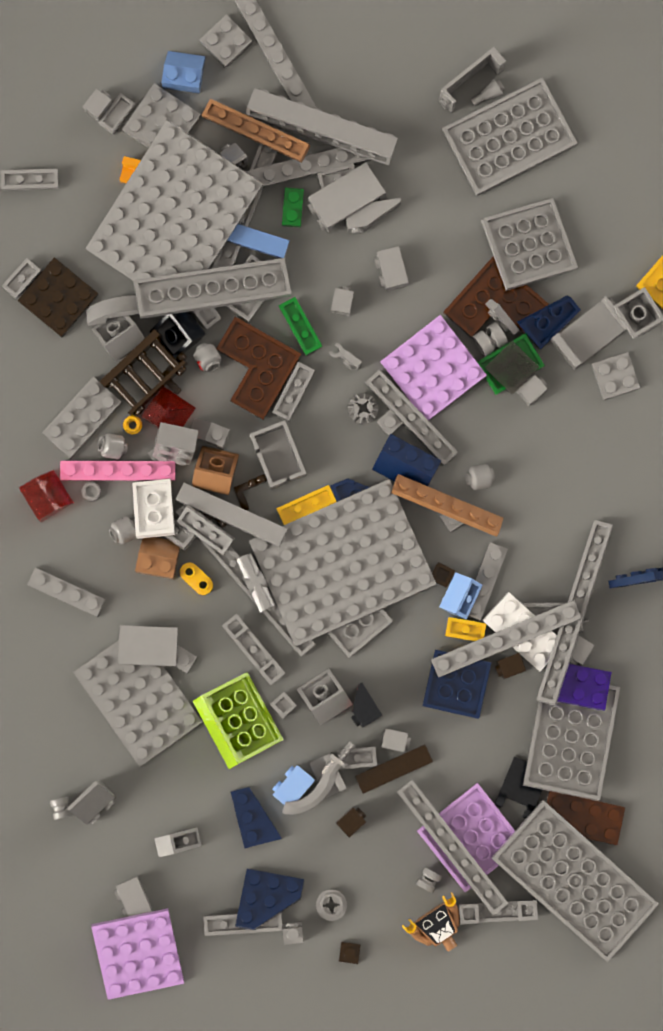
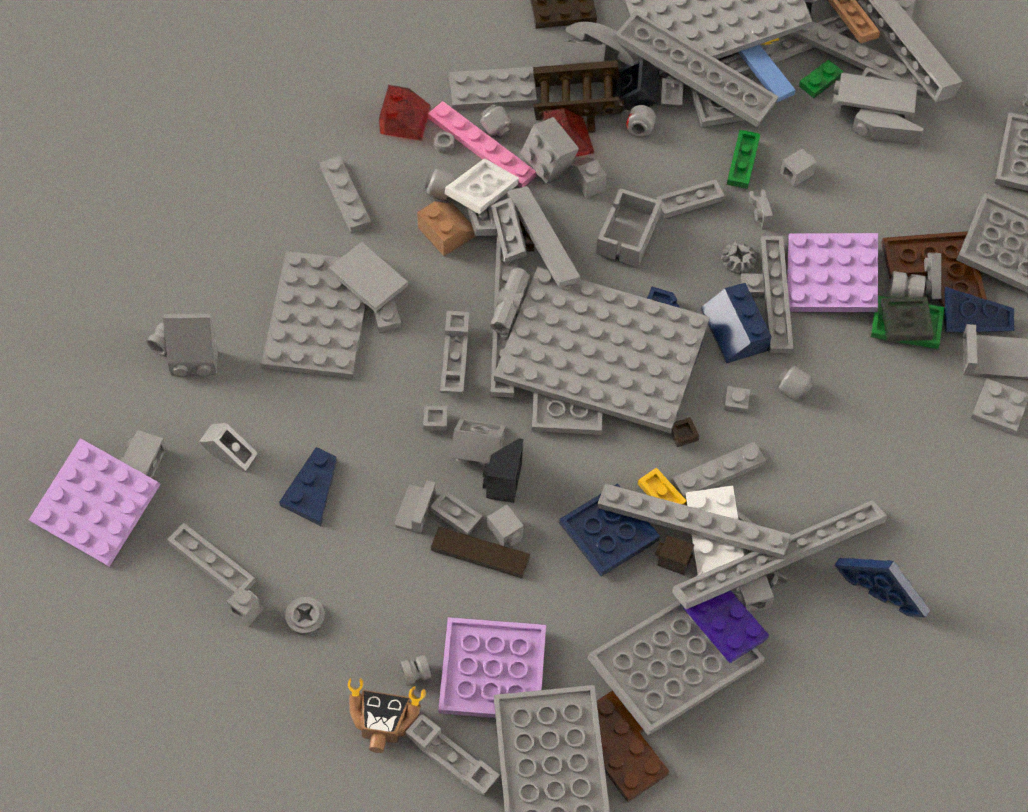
camera: 45 degrees right, 25 degrees down
yellow plate [123,415,142,435] -> none
yellow plate [180,562,213,595] -> none
medium nougat slope [192,446,239,495] -> none
lime slope [193,672,284,769] -> none
reddish brown plate [216,316,301,420] -> none
dark brown piece [234,474,267,510] -> none
dark blue plate [235,869,304,930] -> none
light blue brick [272,765,315,805] -> none
yellow plate [276,485,336,525] -> none
light grey sword [282,741,355,815] -> none
dark brown brick [336,807,366,838] -> none
dark brown plate [339,942,361,964] -> none
light grey brick [374,246,409,291] -> none
medium nougat plate [391,474,503,537] -> none
light grey plate [397,780,509,916] -> none
light blue brick [439,572,483,620] -> none
black flag [494,756,542,819] -> none
light grey brick [517,375,547,406] -> none

